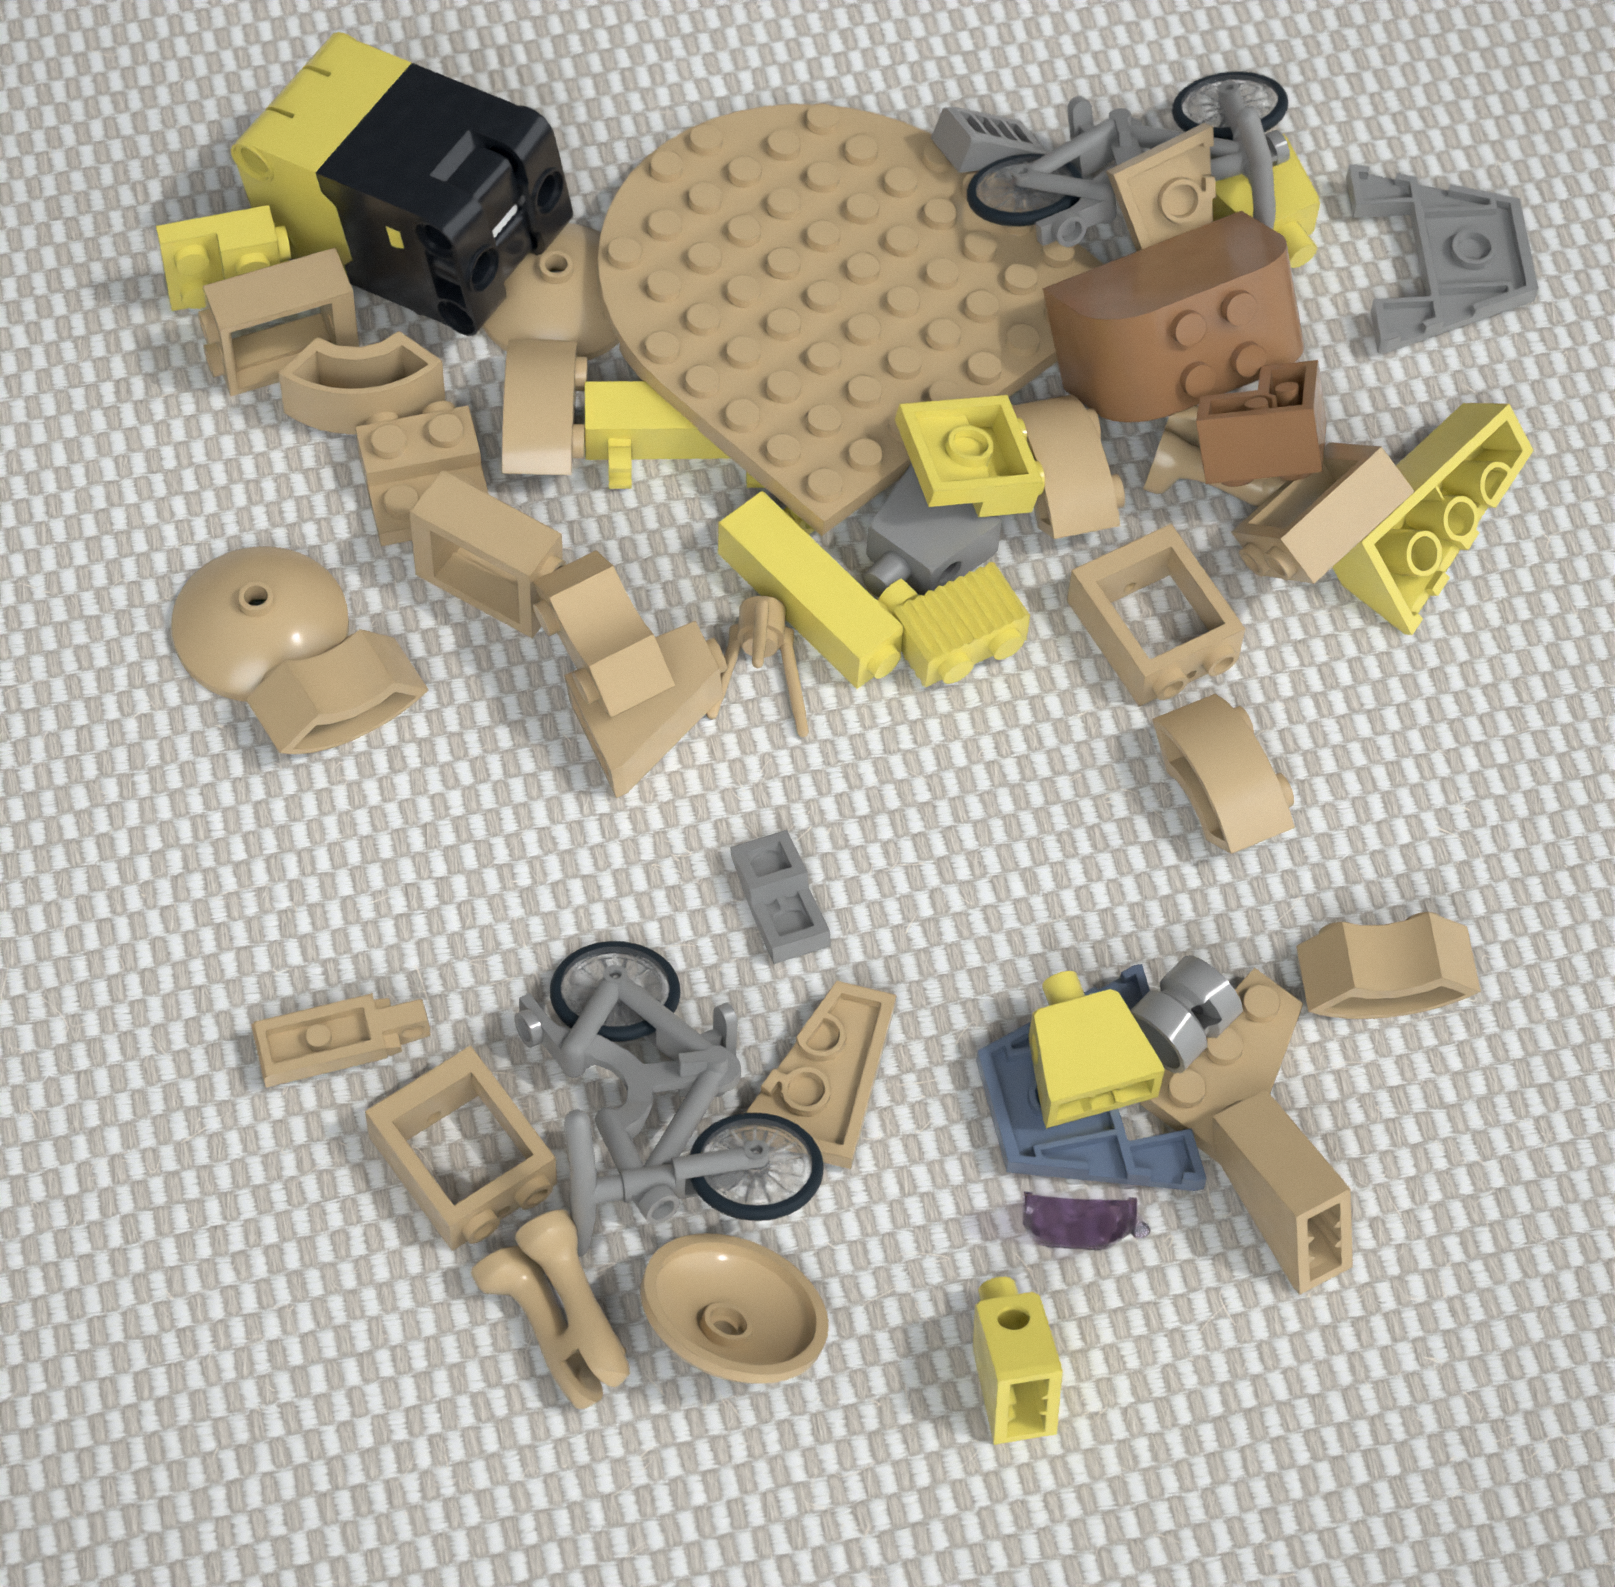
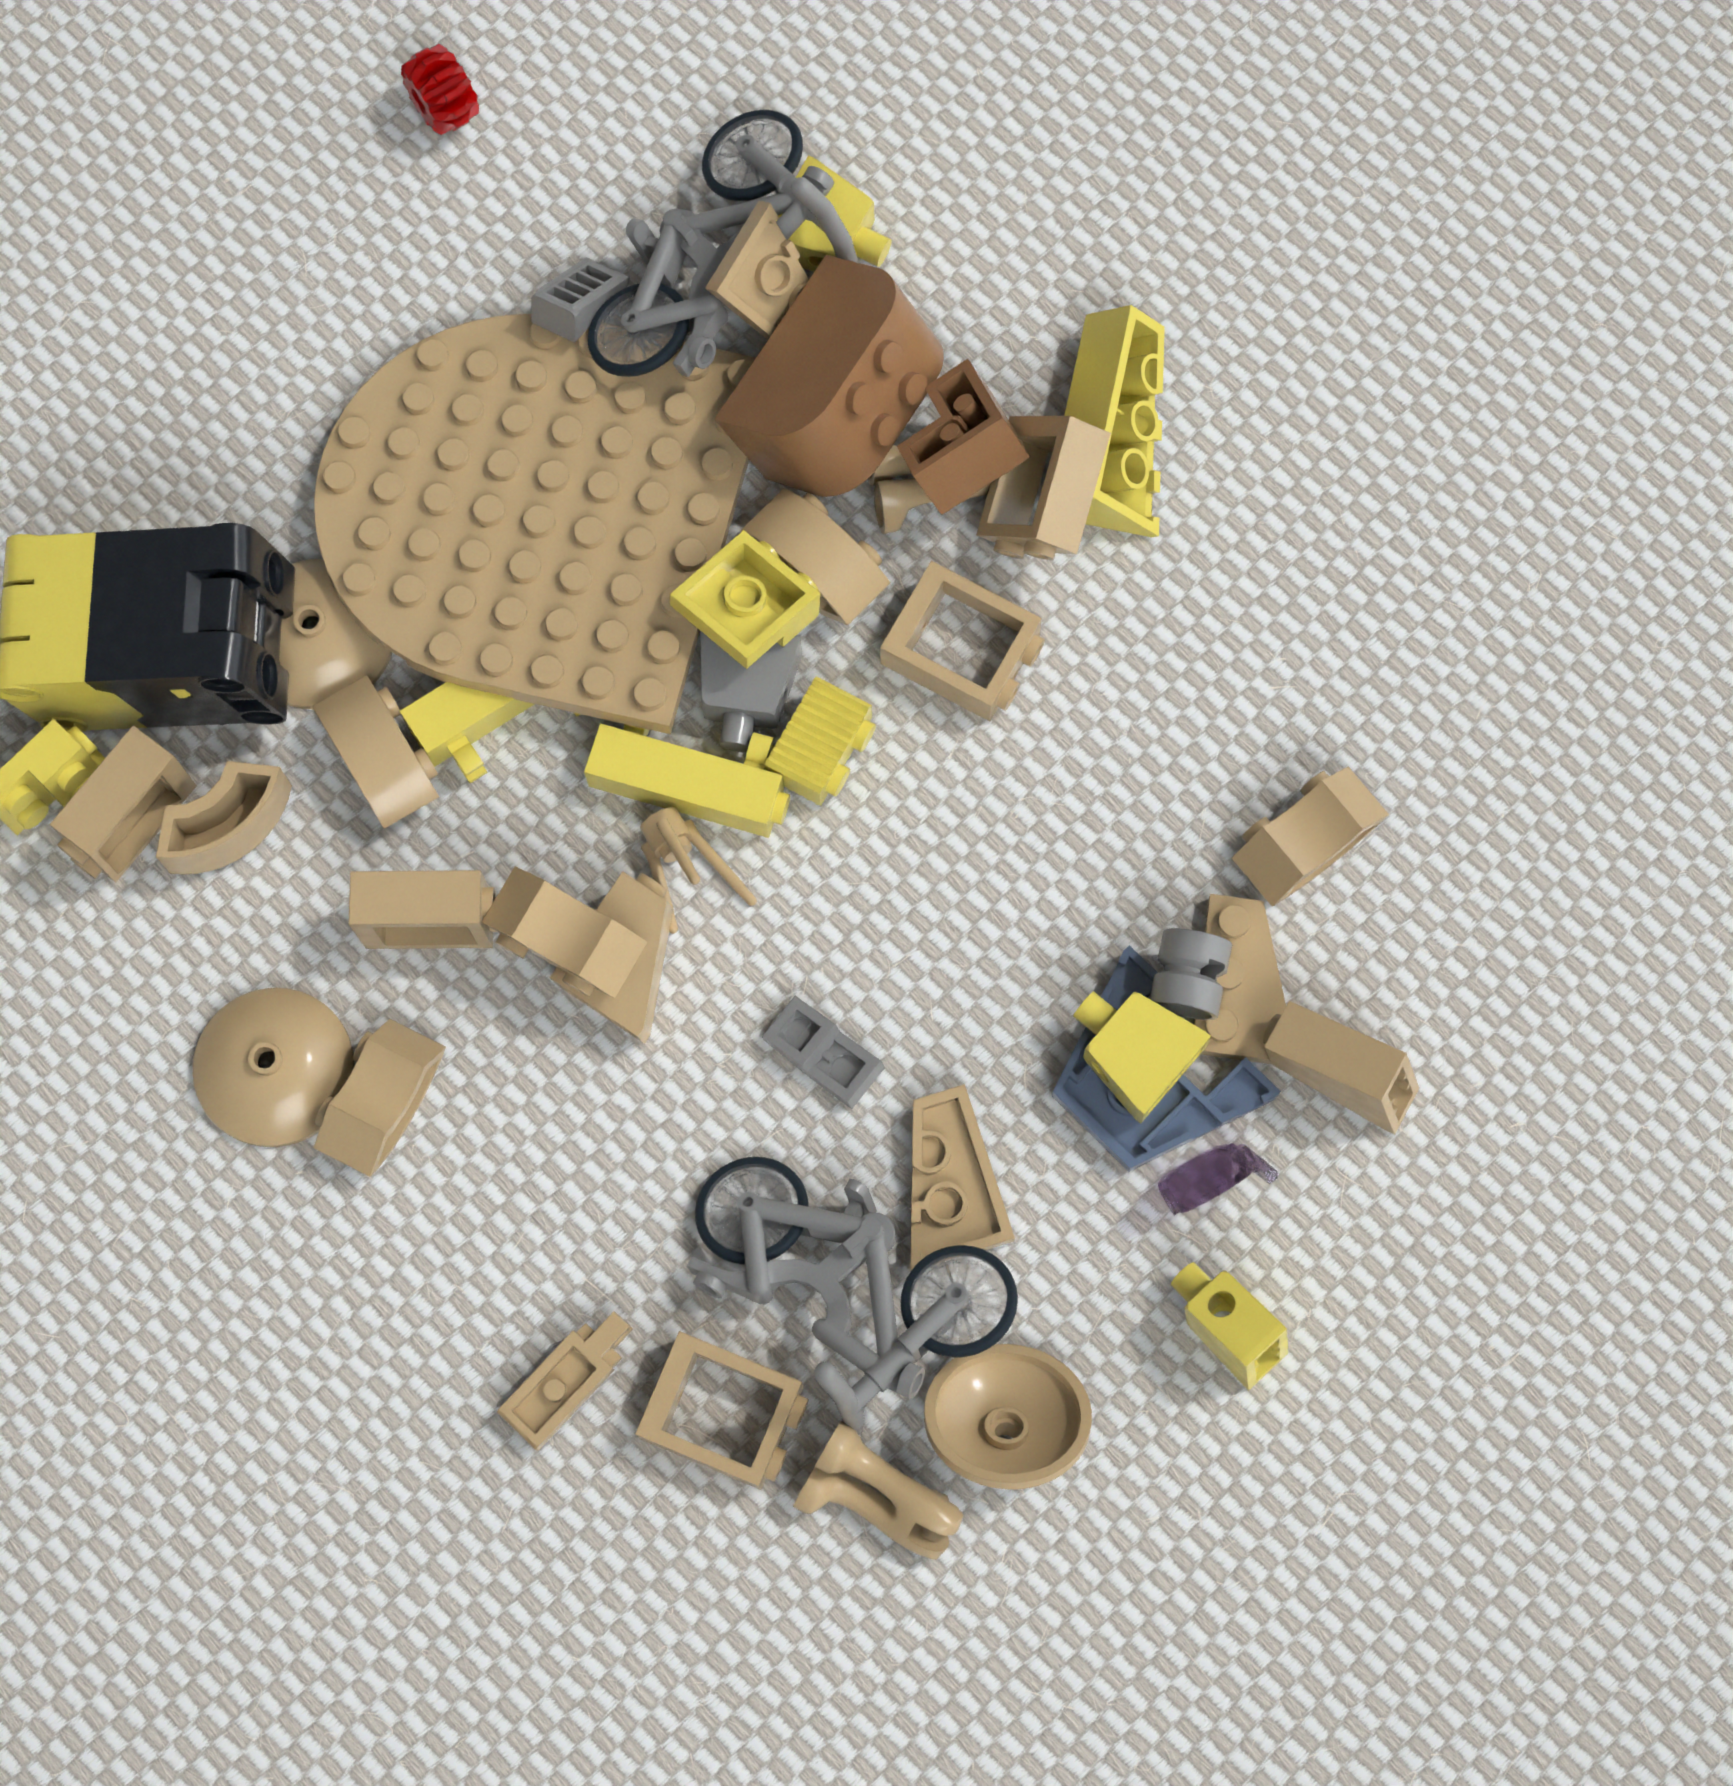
camera: 25 degrees left, 15 degrees up
tan plate [355,401,489,547] -> none
tan brick [1152,694,1295,854] -> none
light grey wing [1346,164,1538,353] -> none

